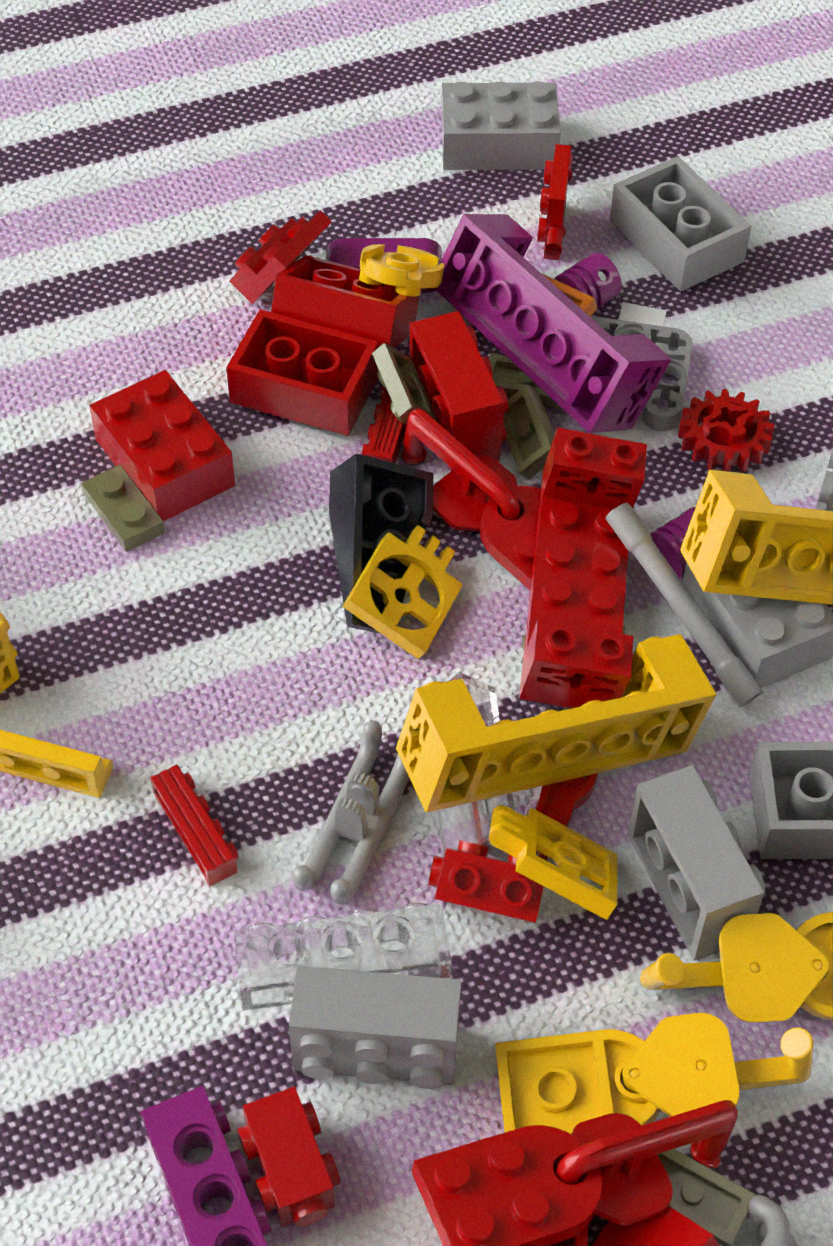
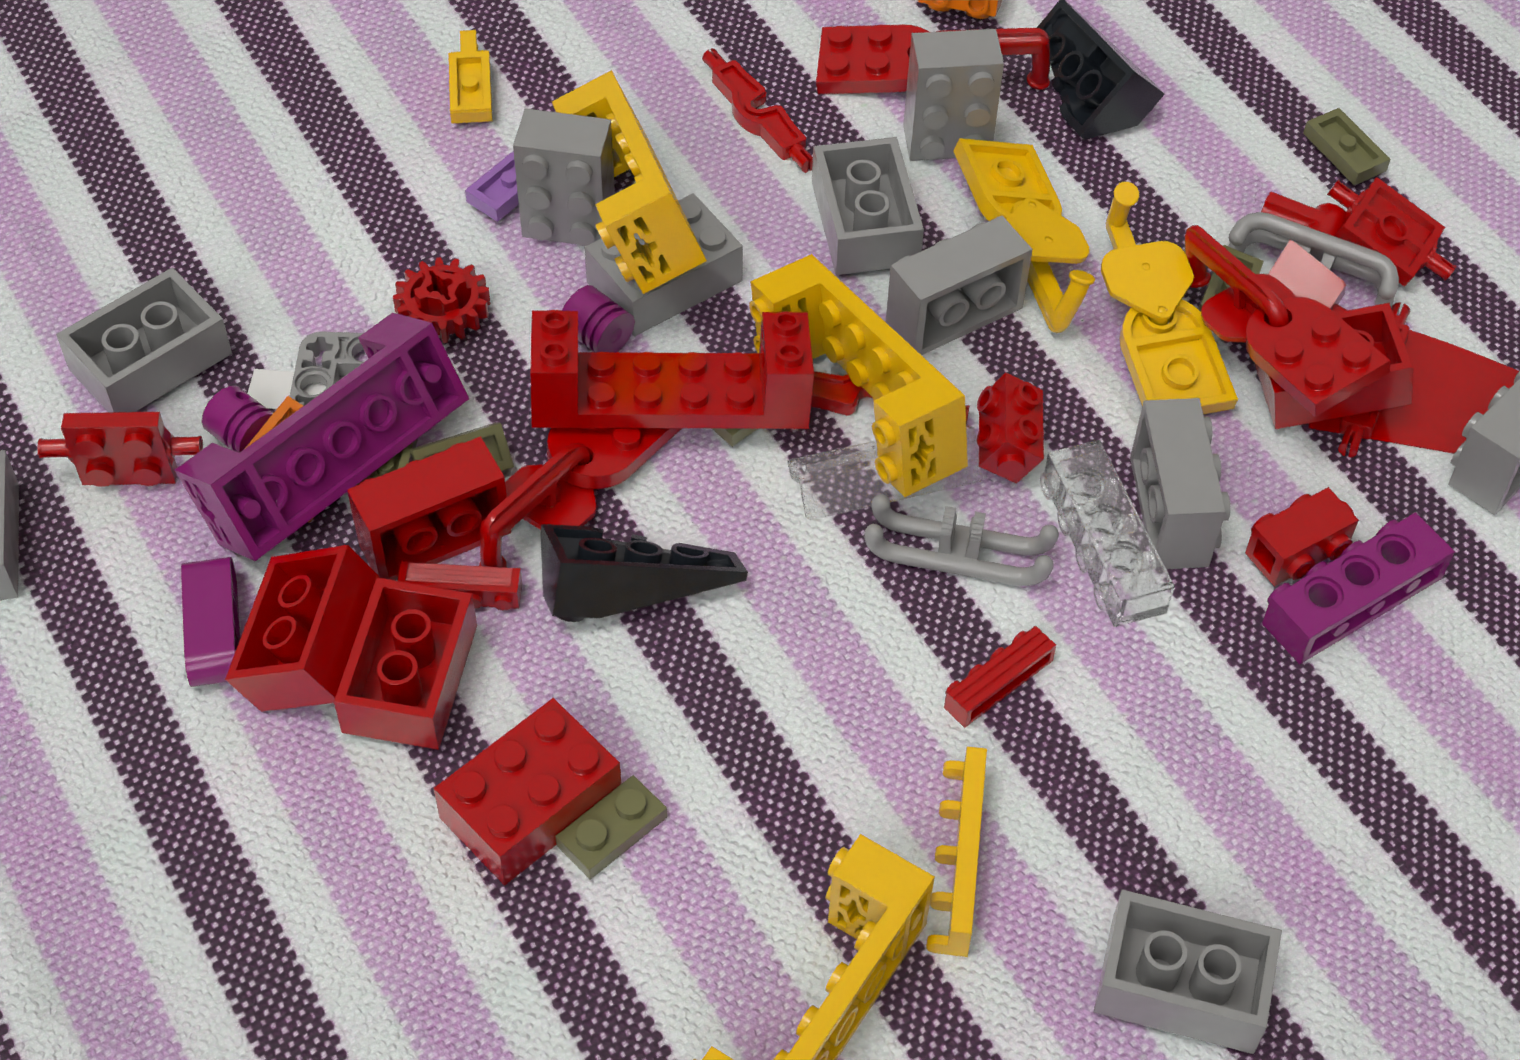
camera: 100 degrees left, 0 degrees up
red plate [229,210,332,305] -> none
yellow piece [342,525,463,659] -> none
yellow plate [359,244,444,297] -> none
olive plate [372,343,438,424] -> none
yellow piece [489,805,617,920] -> none
light grey piece [605,502,763,708] -> none

